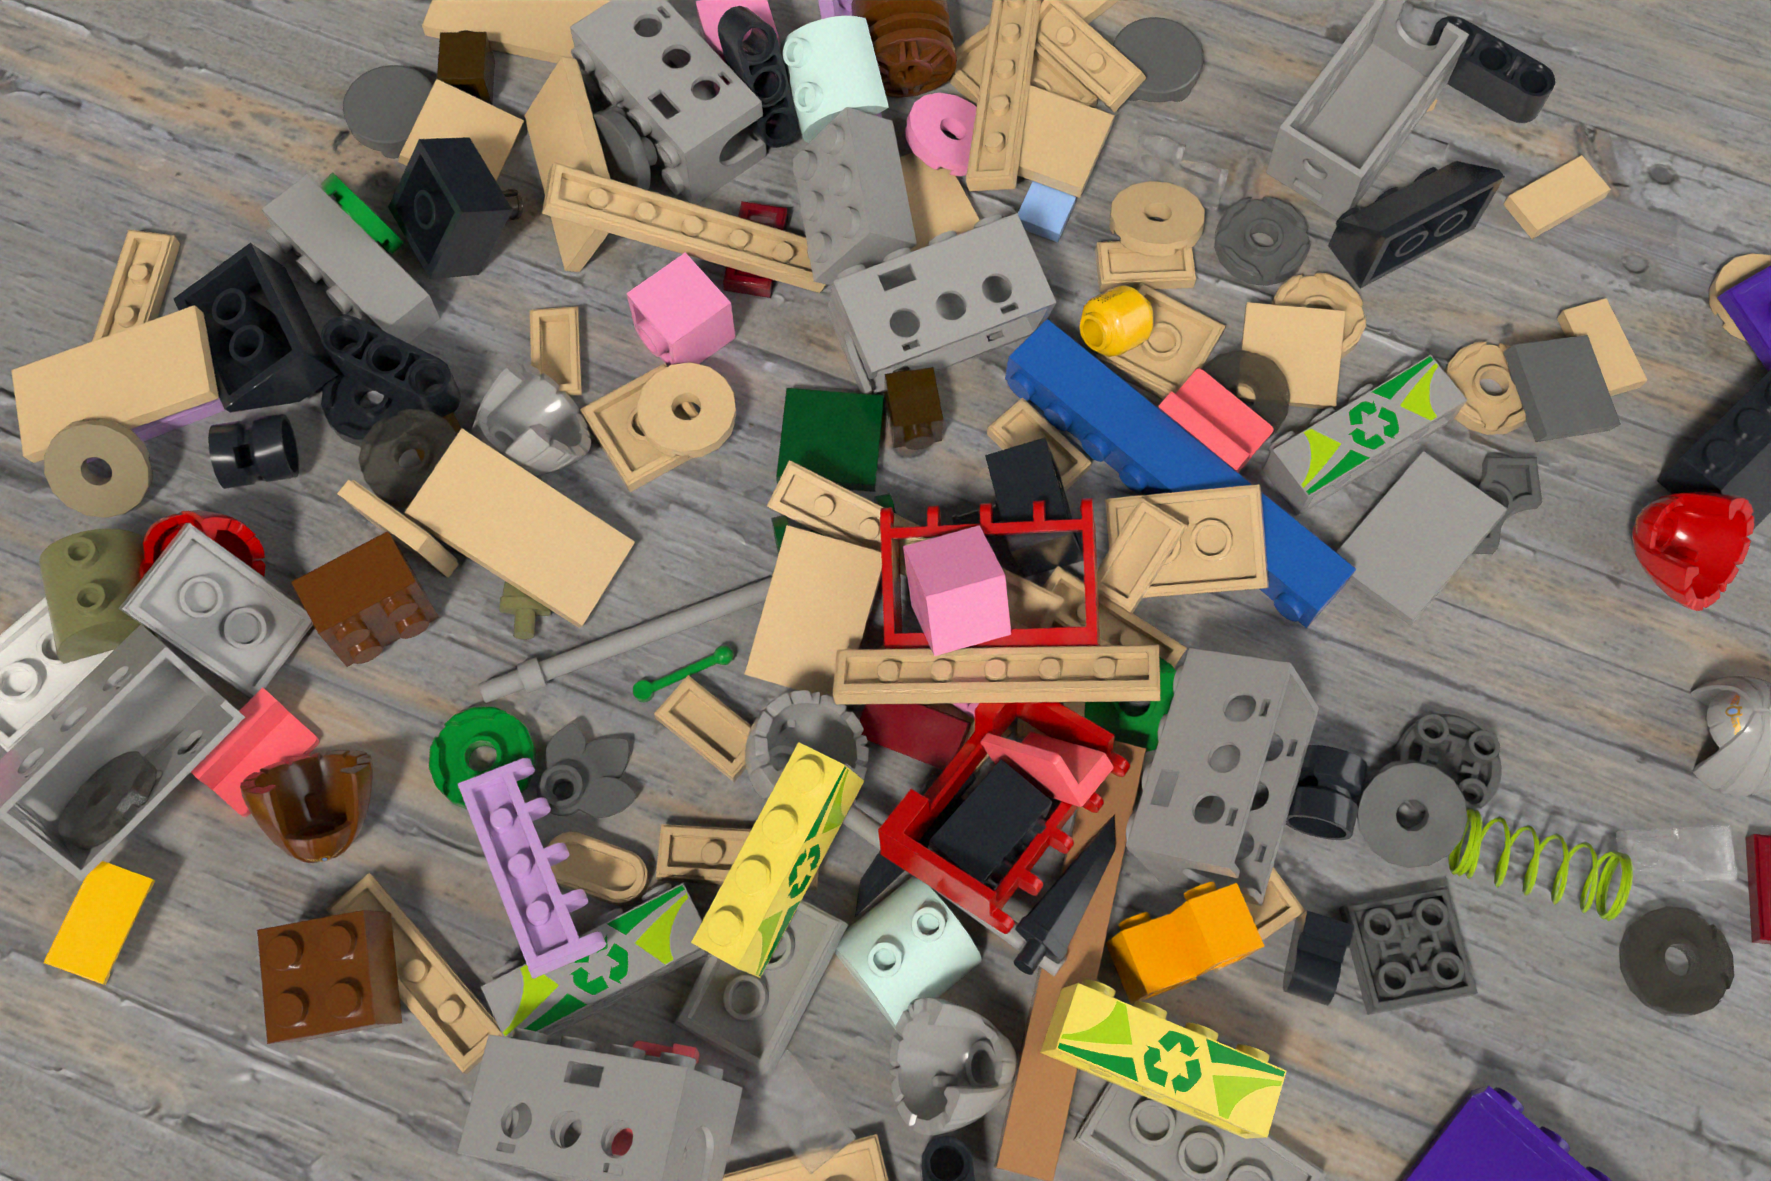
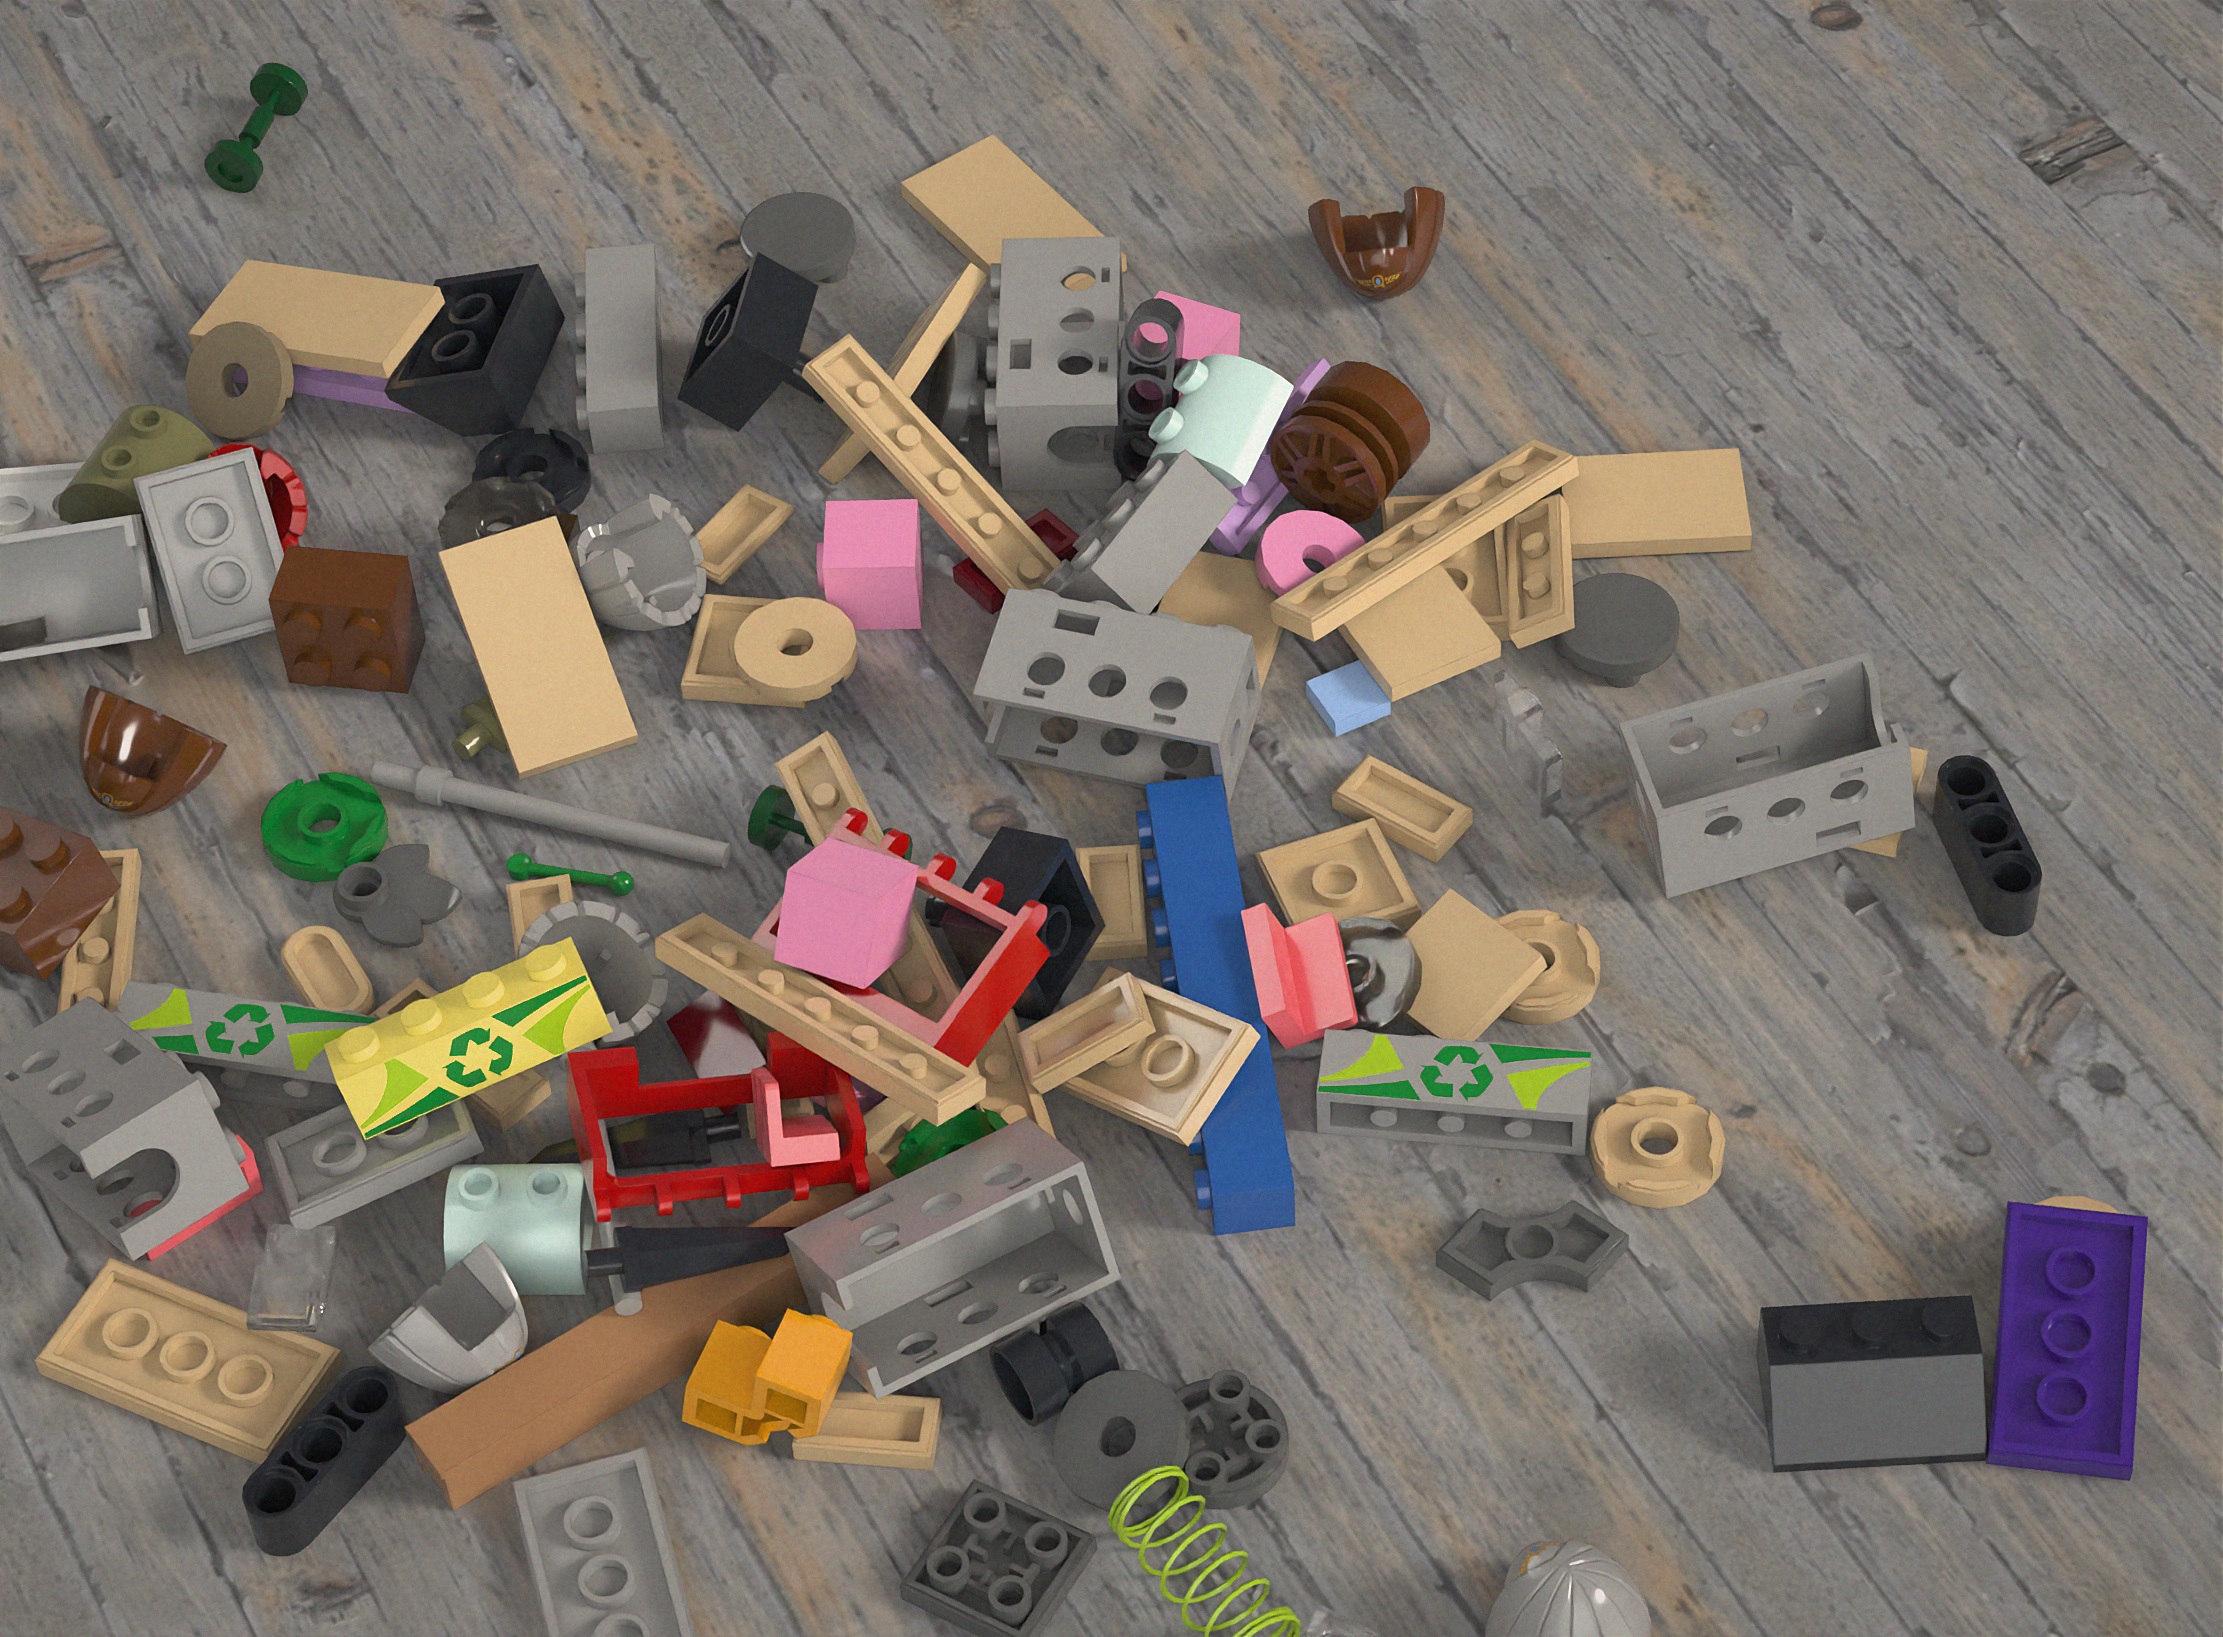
camera: 45 degrees right, 20 degrees down
tan tile [92,229,180,341] -> none
coral panel [191,687,320,817] -> none
black wheel [208,414,299,489] -> none
green tile [321,172,405,254] -> none
black beam [321,315,461,419] -> none
tan tile [337,479,459,578] -> none
tan tile [398,79,524,182] -> none
dark brown brick [437,30,495,105] -> none
lavender hinge [458,758,606,979] -> none
tan tile [744,525,882,697] -> none
dark green tile [776,388,884,492] -> none
dark brown brick [884,367,944,450] -> none
black brick [928,759,1052,891] -> none
light yellow brick [1040,979,1286,1139] -> none
yellow head [1079,285,1153,357] -> none
tan tile [1109,181,1205,257] -> none
dark grey tile [1214,197,1310,286] -> none
black leg [1283,910,1355,1006] -> none
black slope [1328,161,1505,289] -> none
light grey tile [1336,451,1507,626] -> none
tan tile [1503,155,1611,239] -> none
dark grey tile [1503,335,1621,442] -> none
tan tile [1557,298,1647,396] -> none
red hair [1632,492,1754,611] -> none

